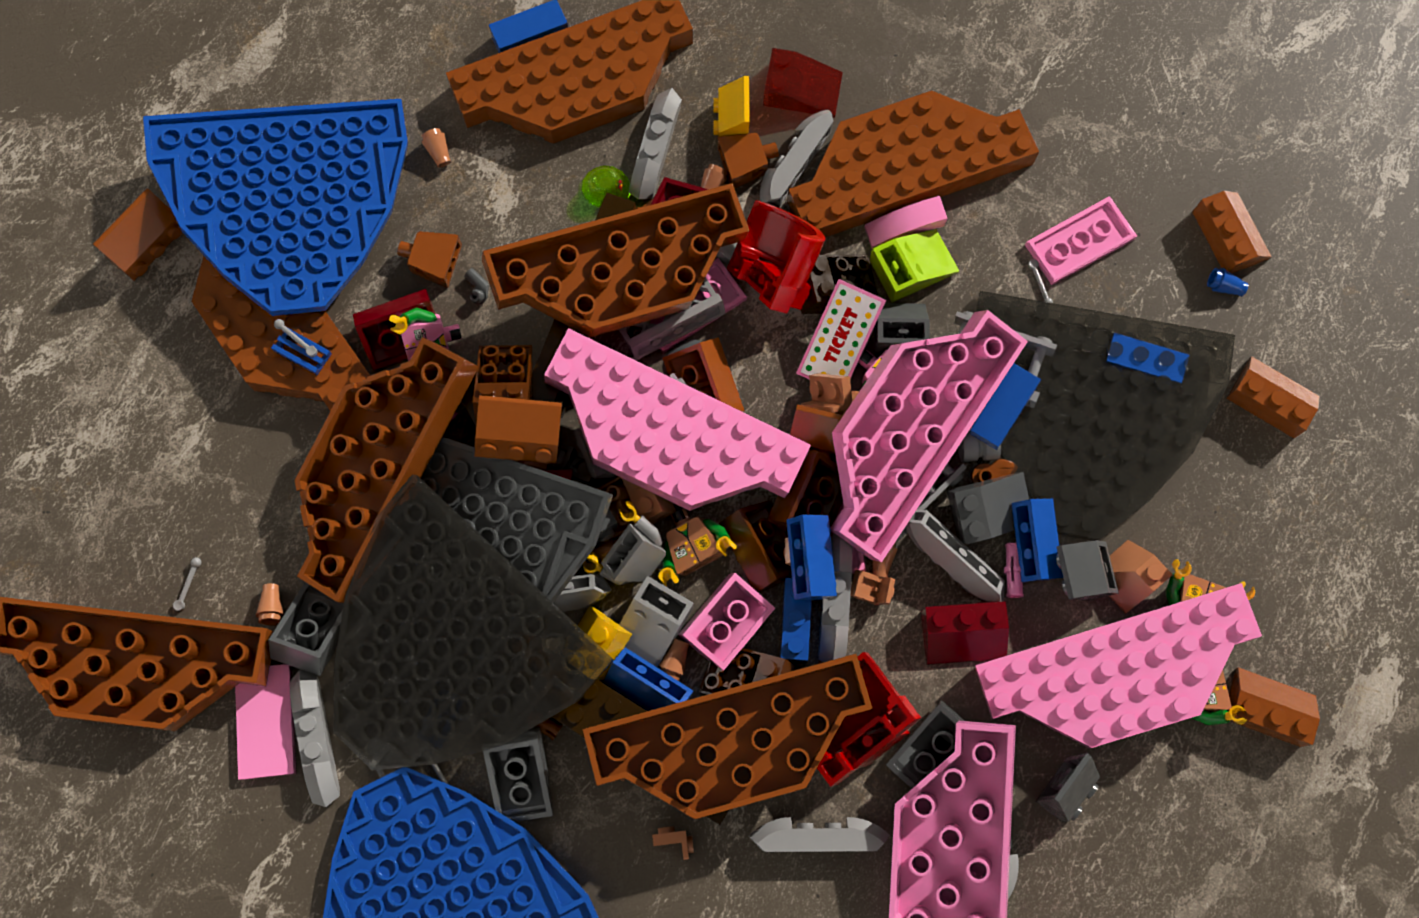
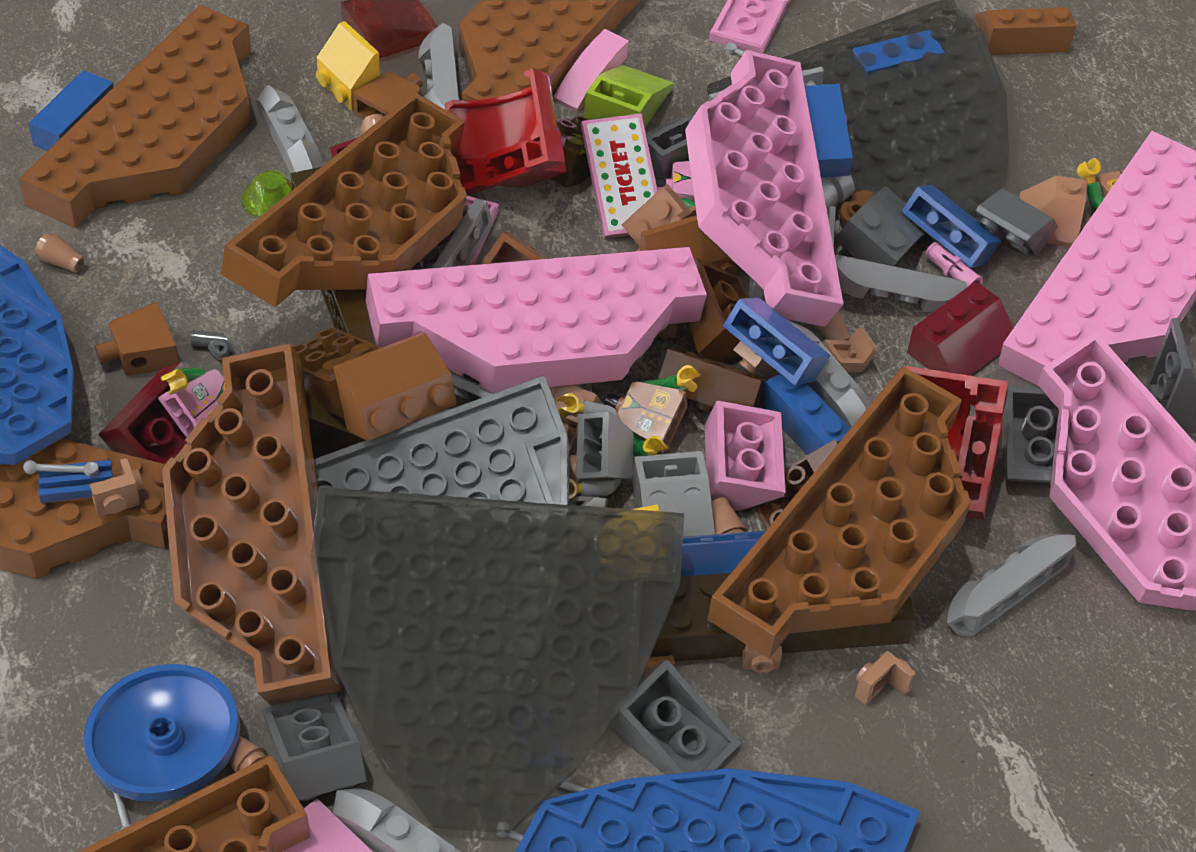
camera: 40 degrees left, 25 degrees down
none -> blue dish [84,664,240,802]
none -> nougat bracket [90,458,144,517]

